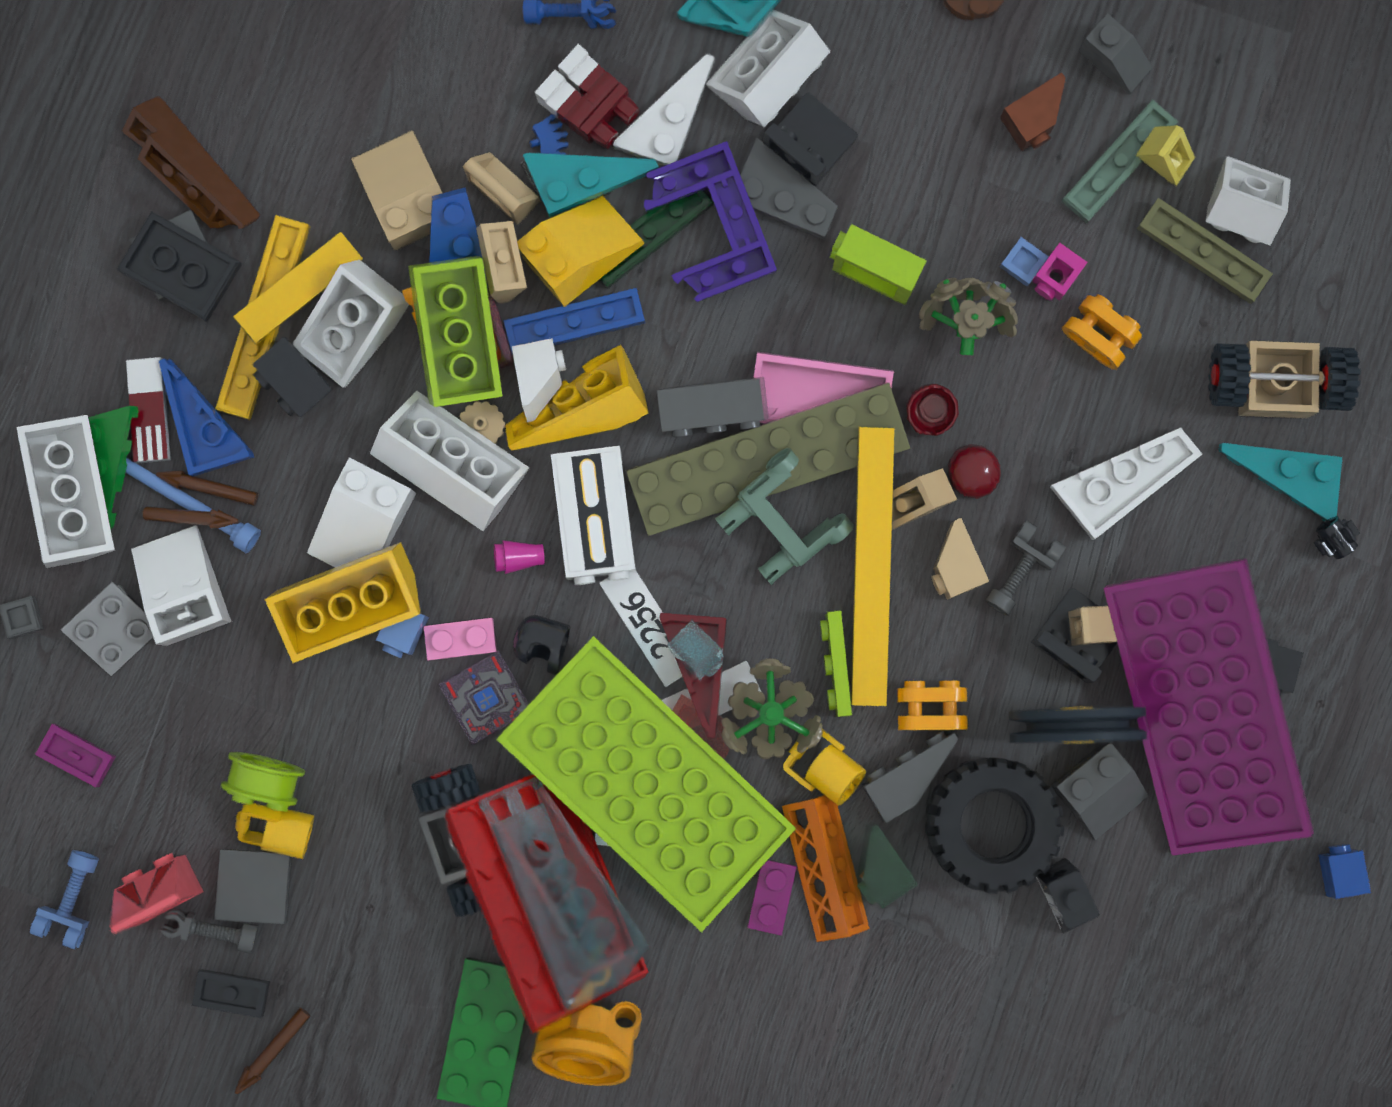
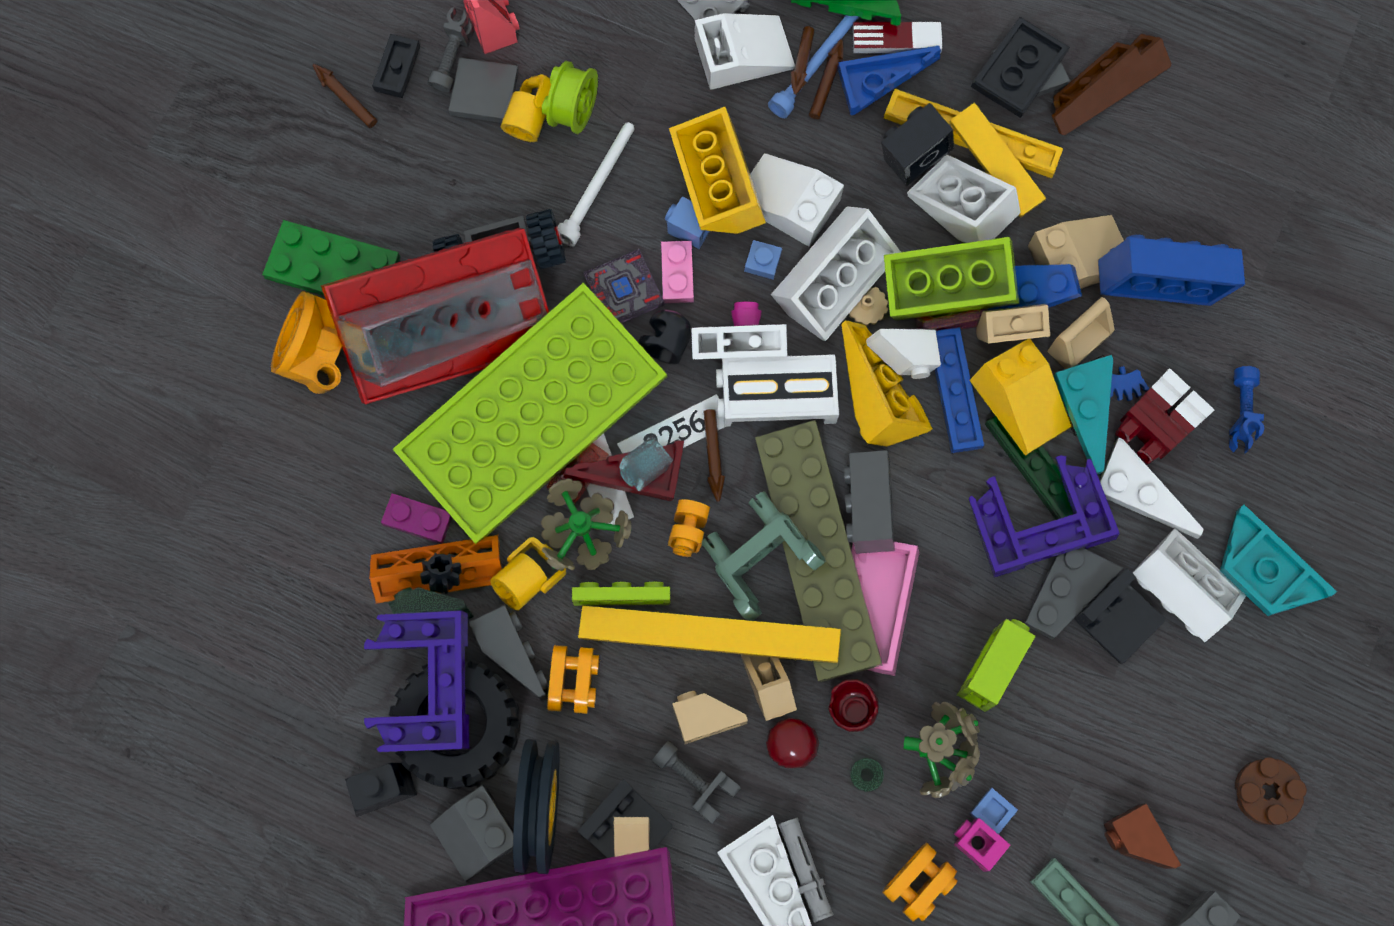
camera: 90 degrees right, 10 degrees down
none -> dark purple wedge [364,611,469,752]
none -> black gear [420,553,462,594]
none -> white piece [558,122,634,247]
none -> light orange brick [668,499,710,557]
none -> white slope [692,324,788,359]
none -> reddish brown piece [703,409,725,502]
none -> medium blue plate [744,240,782,280]
none -> light grey pin [778,817,834,922]
none -> clear green plate [850,758,884,792]
none -> blue brick [1098,235,1245,306]

